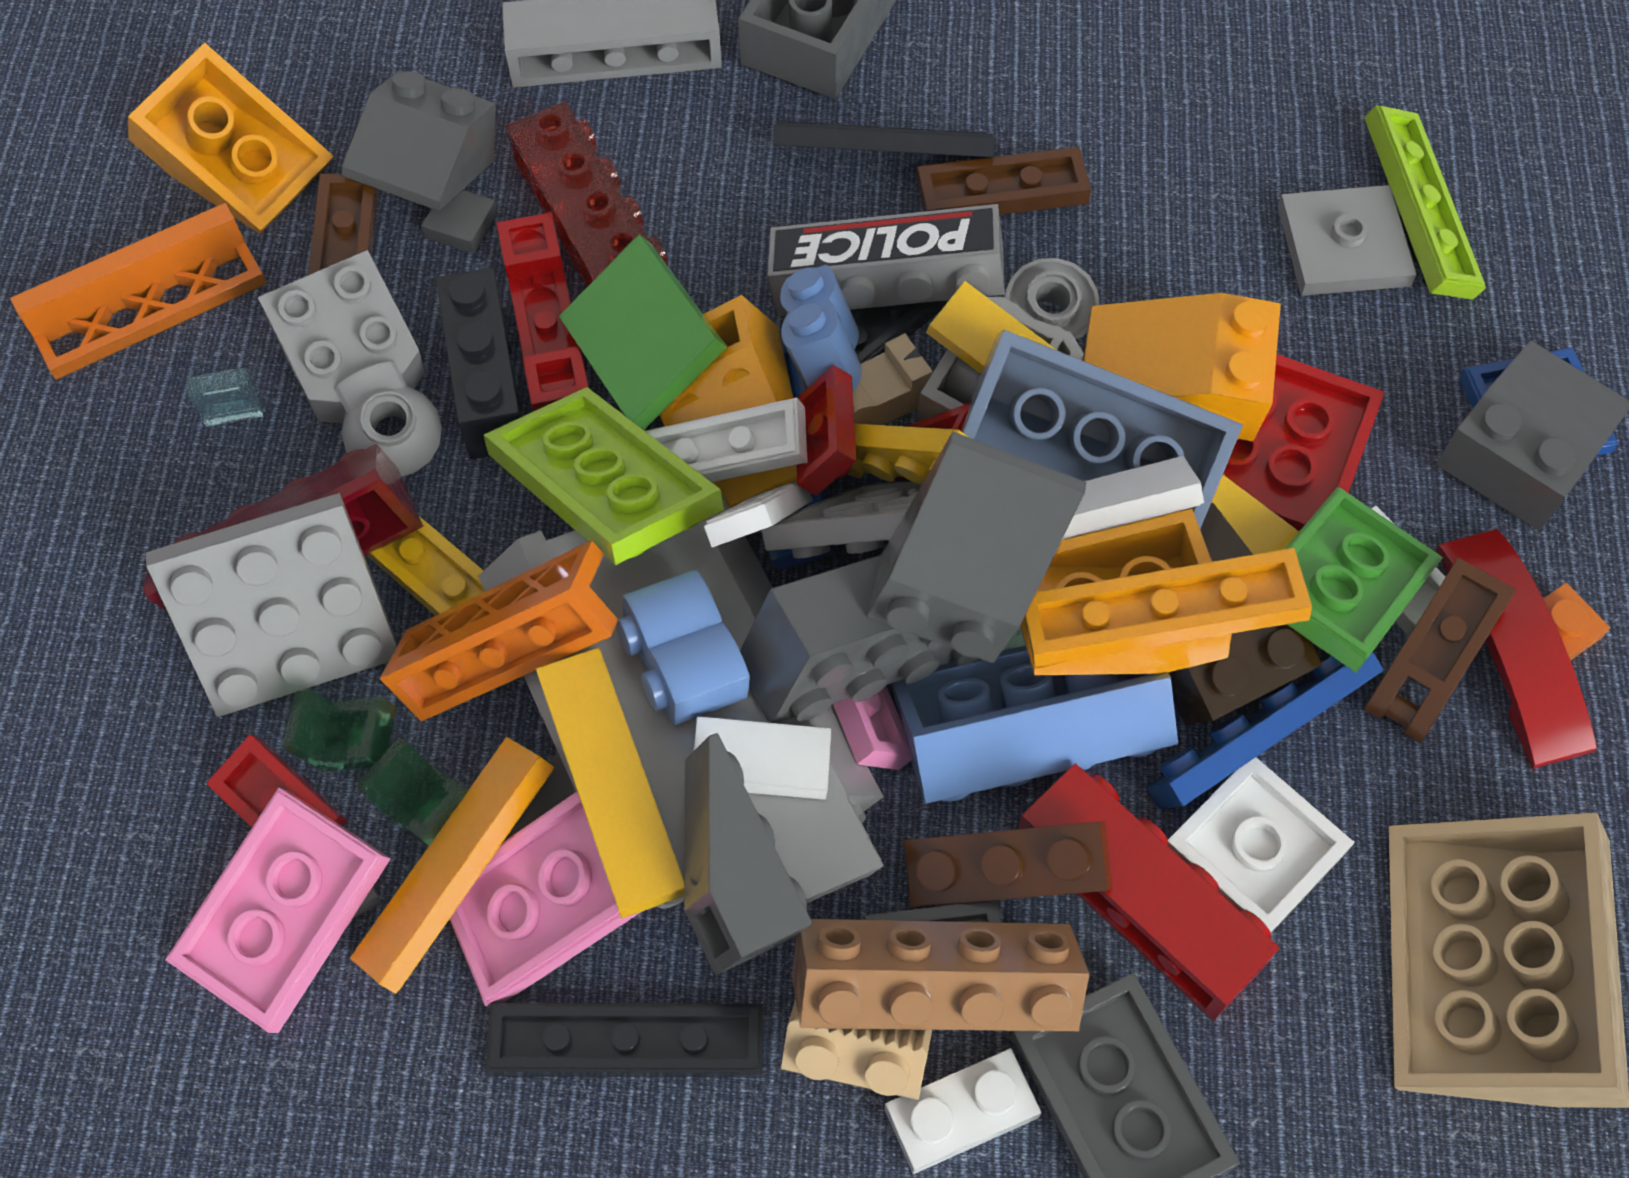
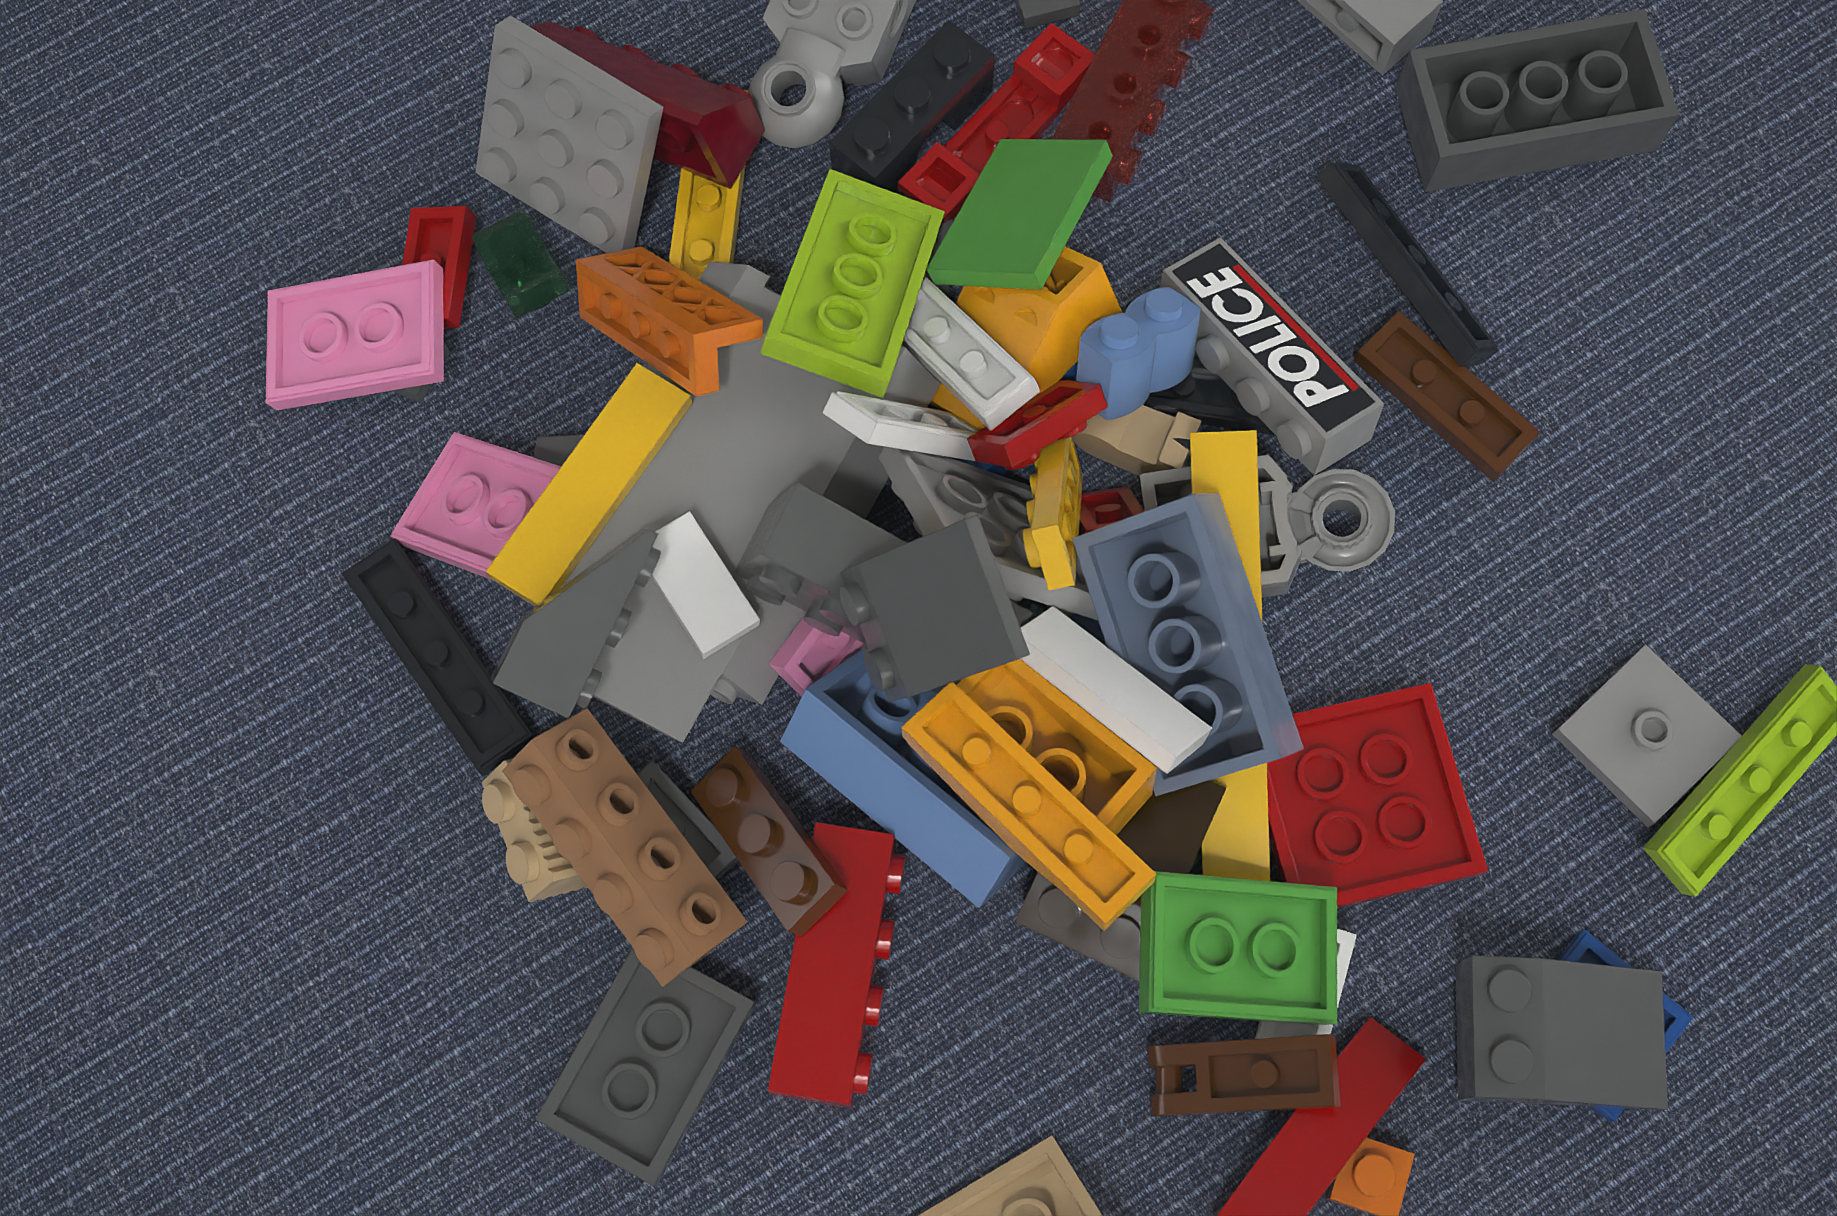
camera: 55 degrees right, 10 degrees up
light orange tile [350,737,554,994] -> none
clear green bracket [357,739,468,847] -> none
medium blue brick [616,569,750,726] -> none
white plate [884,1048,1042,1174] -> none
light orange slope [1083,293,1281,441] -> none
blue plate [1146,652,1384,809] -> none
white plate [1168,757,1355,933] -> none

